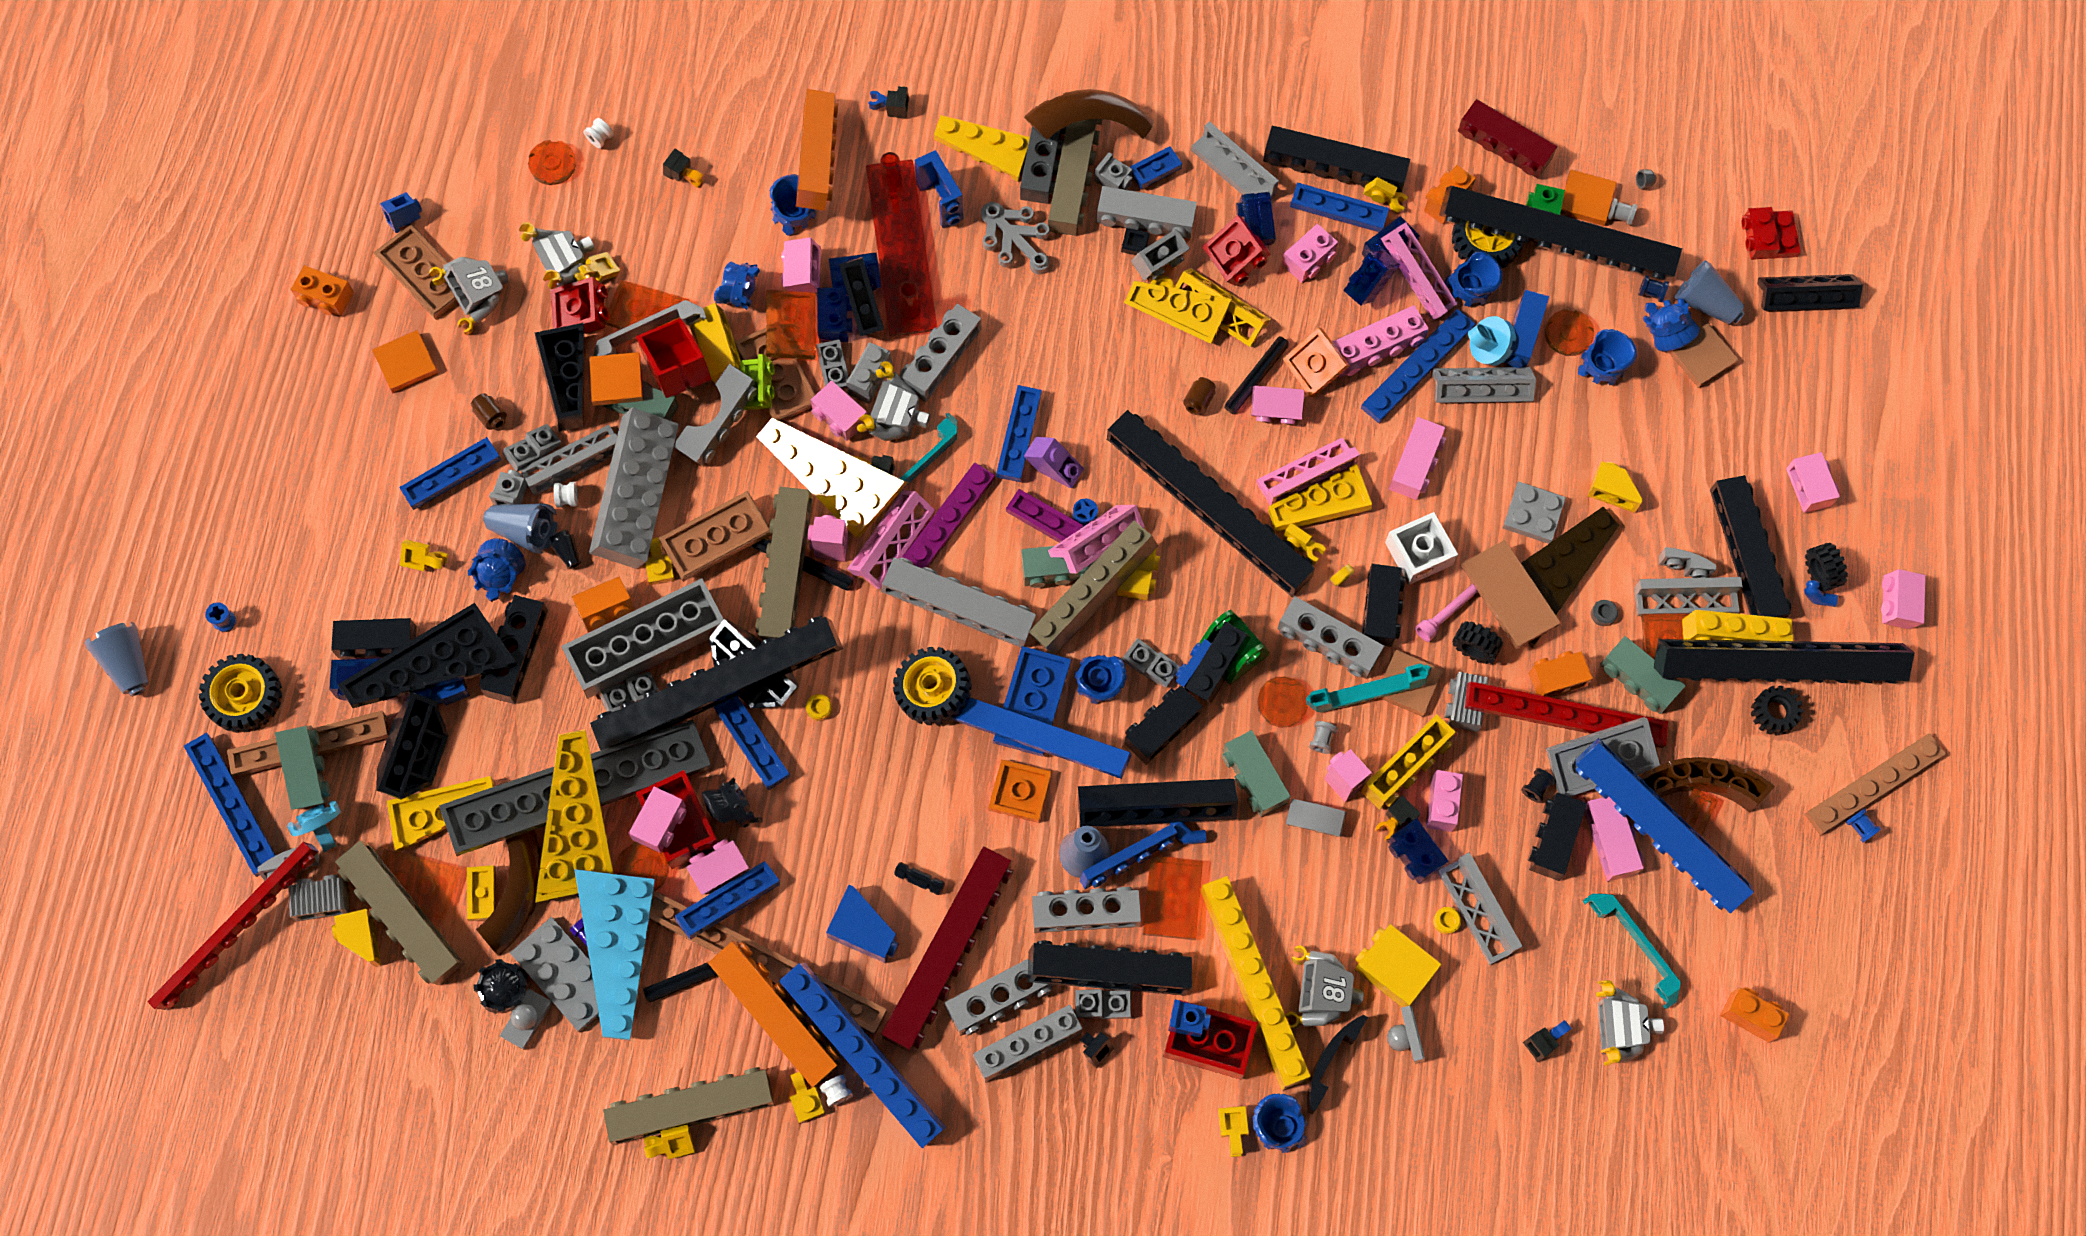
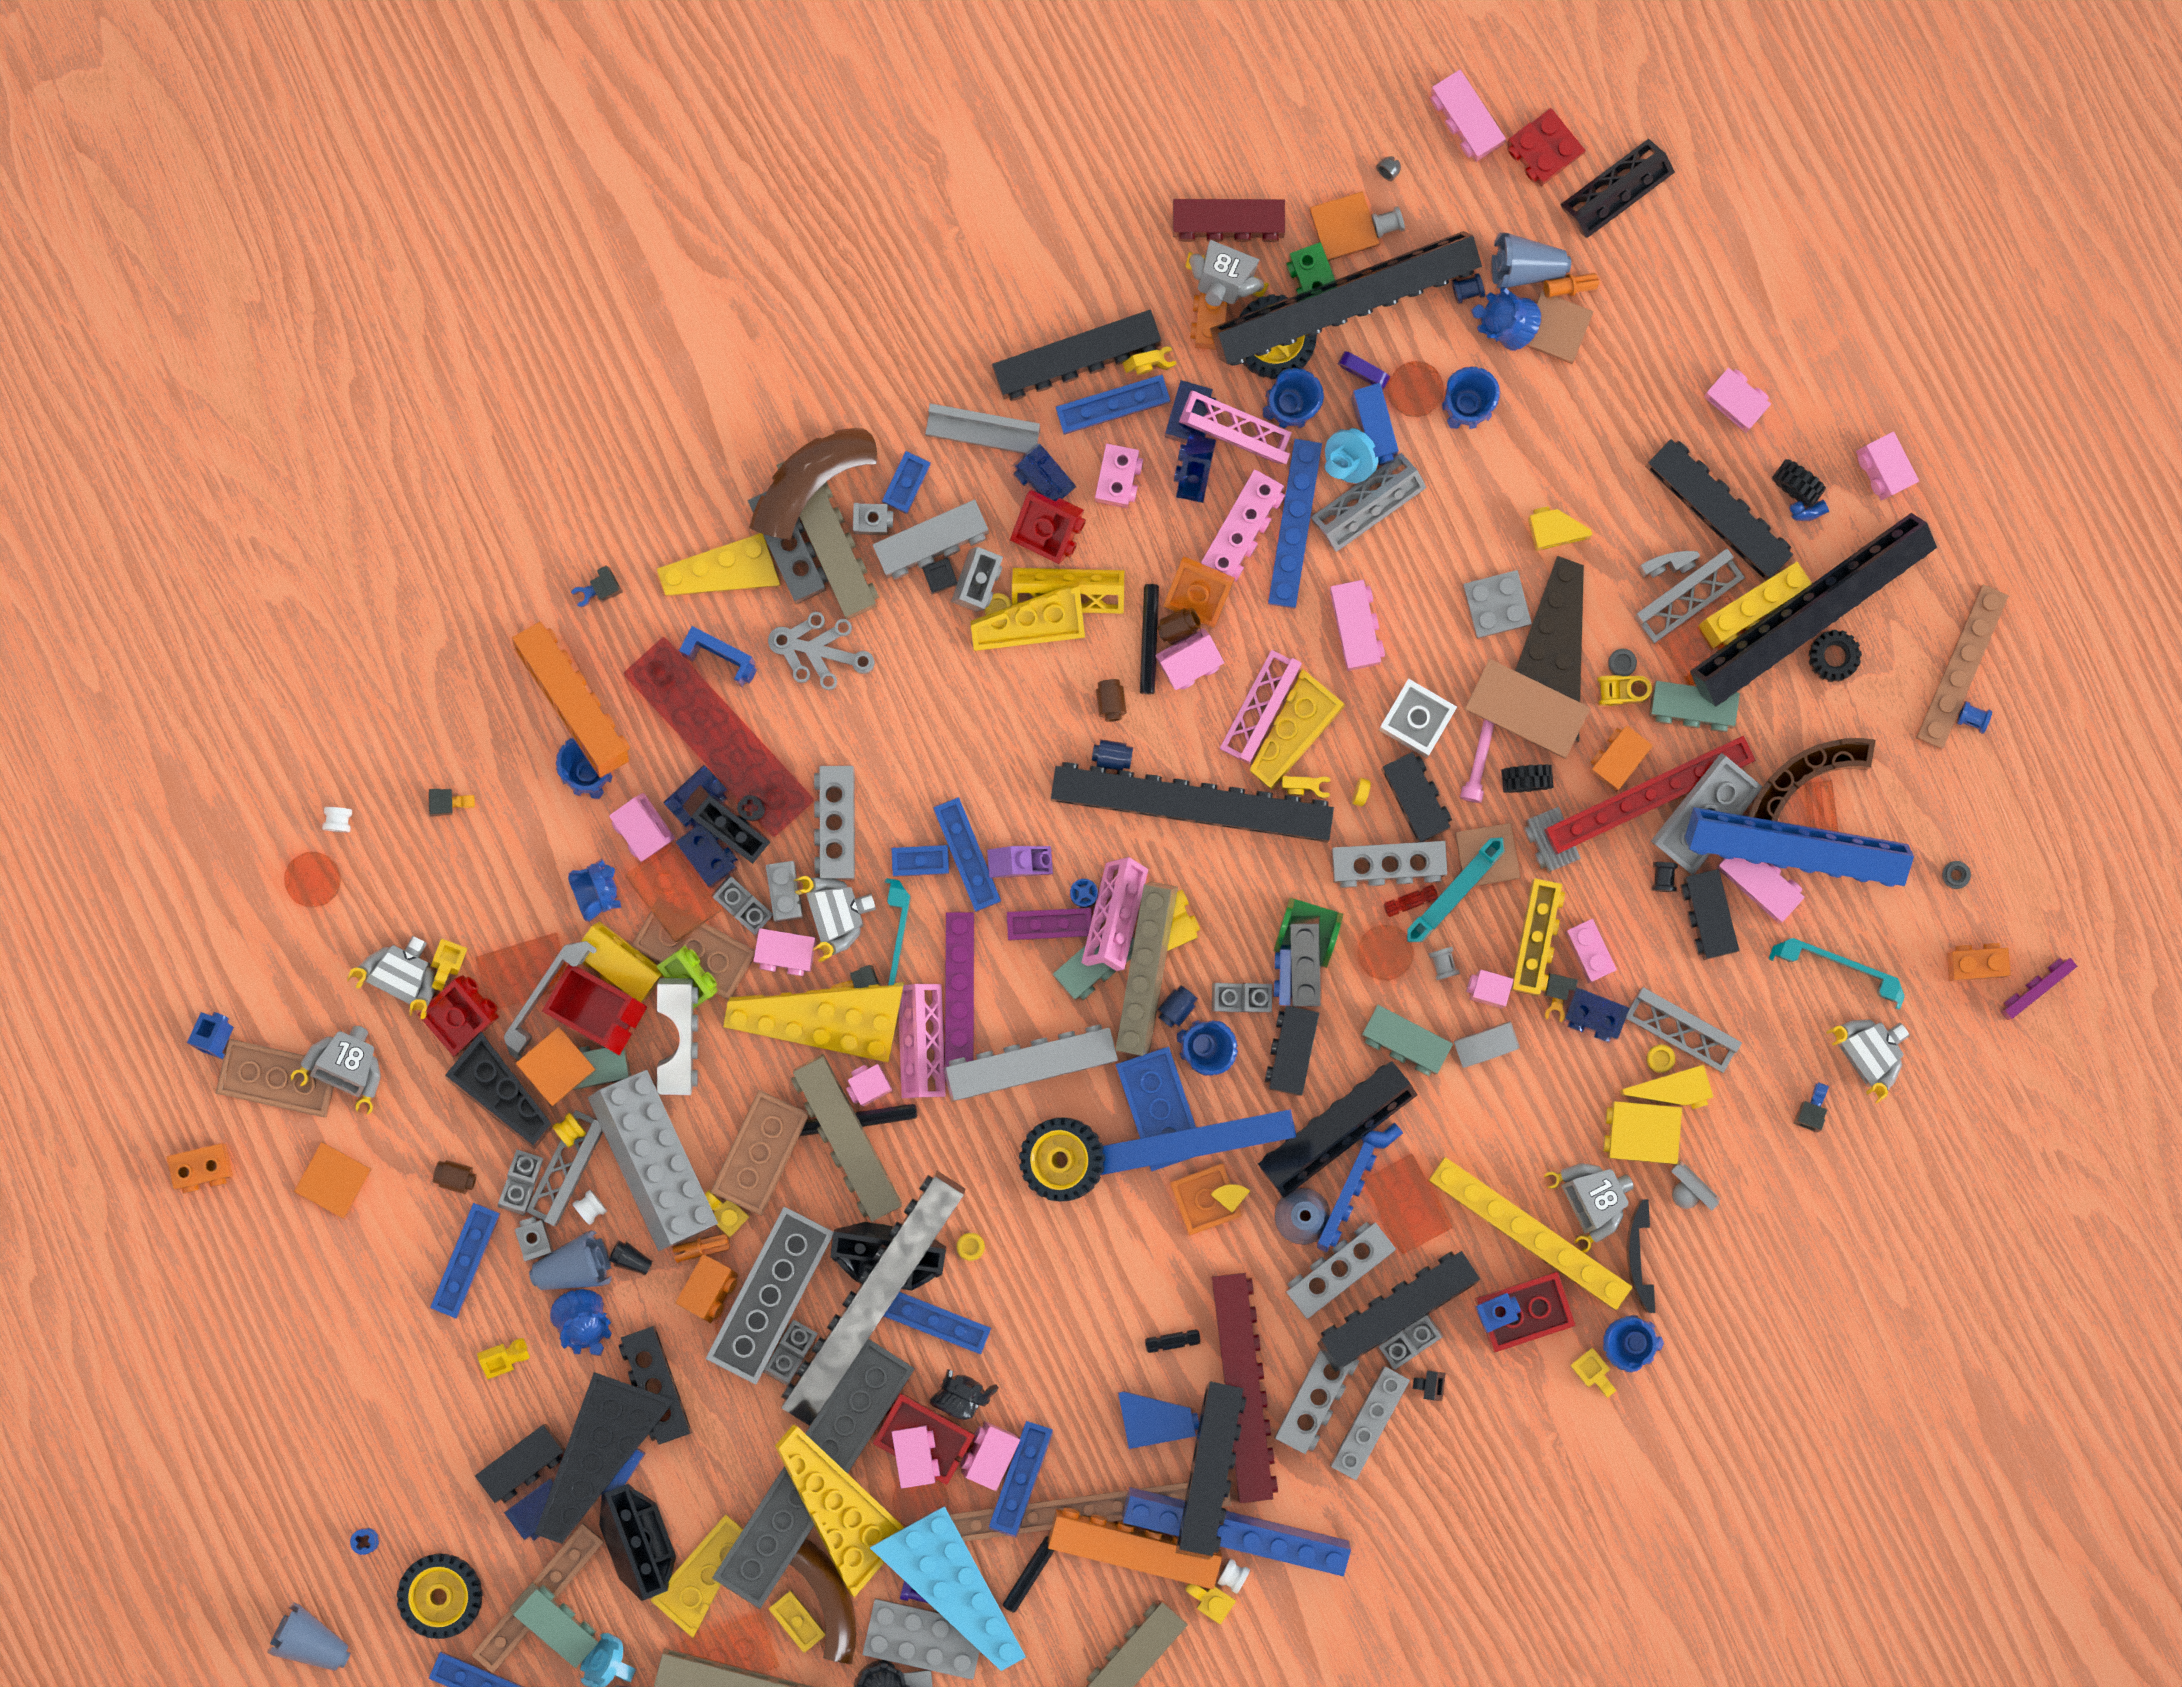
camera: 30 degrees left, 15 degrees up
none -> yellow wheel [552,1112,587,1148]
none -> orange axle [672,1234,730,1263]
none -> black bush [737,795,765,821]
none -> blue plate [891,845,949,877]
none -> dark blue brick [1092,739,1133,770]
none -> dark blue brick [1157,985,1198,1028]
none -> reddish brown brick [1158,608,1201,645]
none -> black brick [1175,1381,1246,1560]
none -> light grey torso [1185,240,1269,306]
none -> yellow tile [1211,1184,1250,1212]
none -> dark purple beam [1337,351,1390,390]
none -> clear red axle [1383,885,1438,917]
none -> bright pink brick [1430,70,1506,162]
none -> orange axle [1543,273,1600,298]
none -> yellow piece [1597,675,1652,706]
none -> yellow slope [1620,1065,1713,1110]
none -> dark grey plate [1942,861,1971,889]
none -> magenta plate [2000,957,2078,1020]

